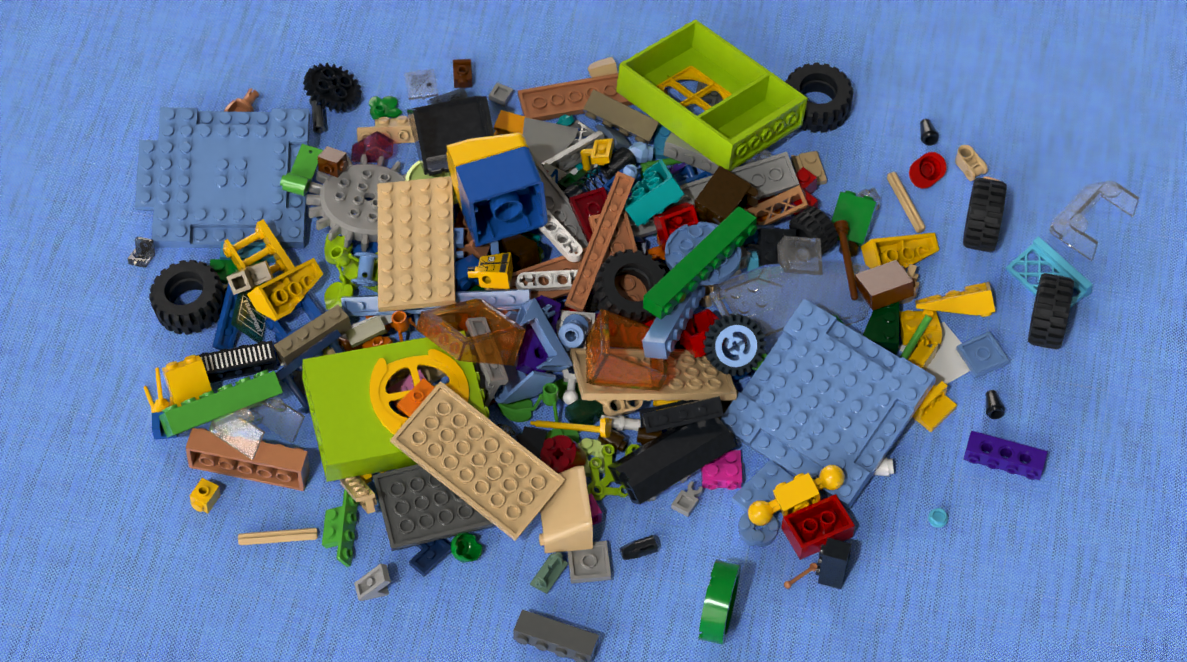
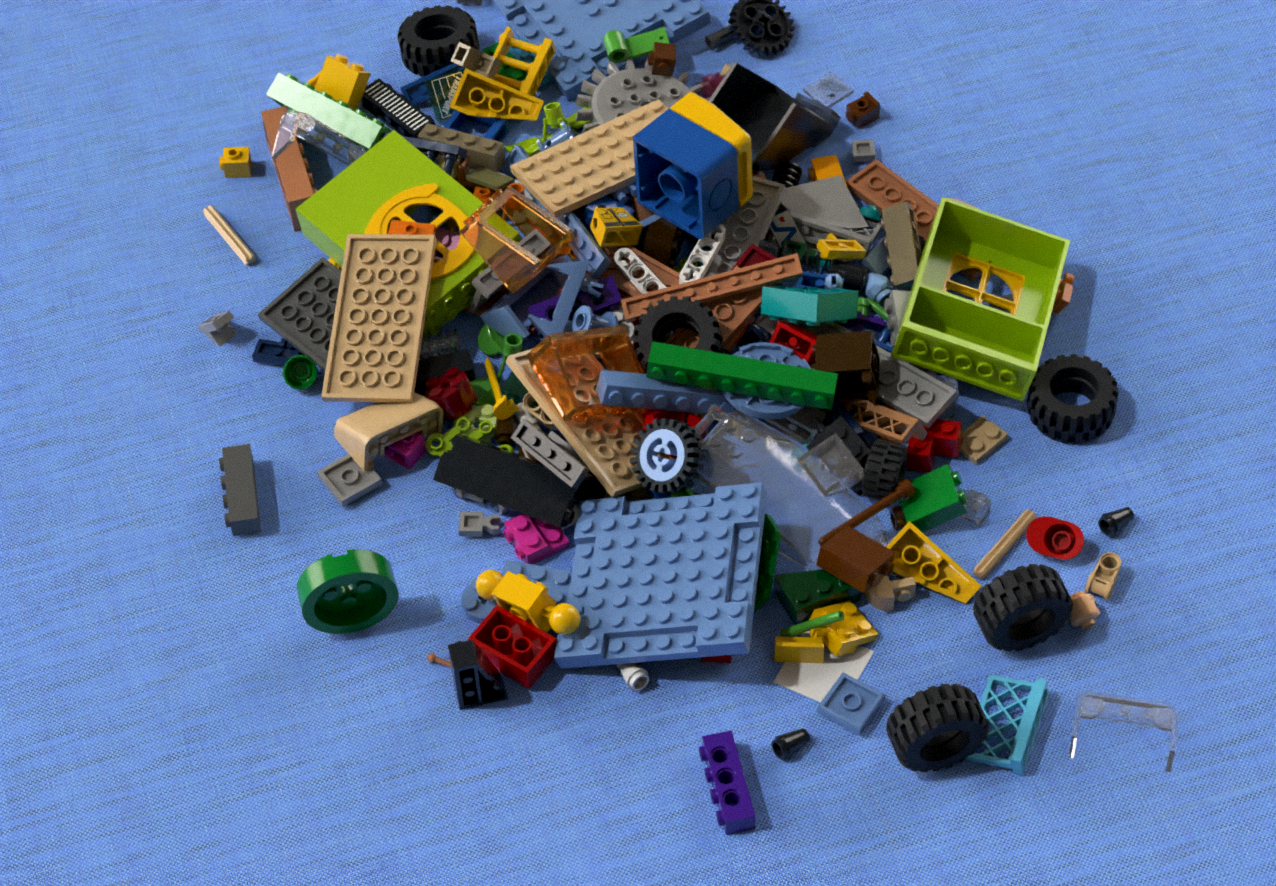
camera: 65 degrees right, 5 degrees down
bright green bracket [322,489,359,567] -> none
tan bracket [340,476,377,514] -> none
green plate [369,96,402,120] -> none
sand green hinge [530,552,568,594] -> none
black hinge [620,535,658,560] -> none
yellow bracket [912,381,957,432] -> none
yellow wedge [915,282,995,317] -> none
medium azure plate [928,508,948,528] -> none

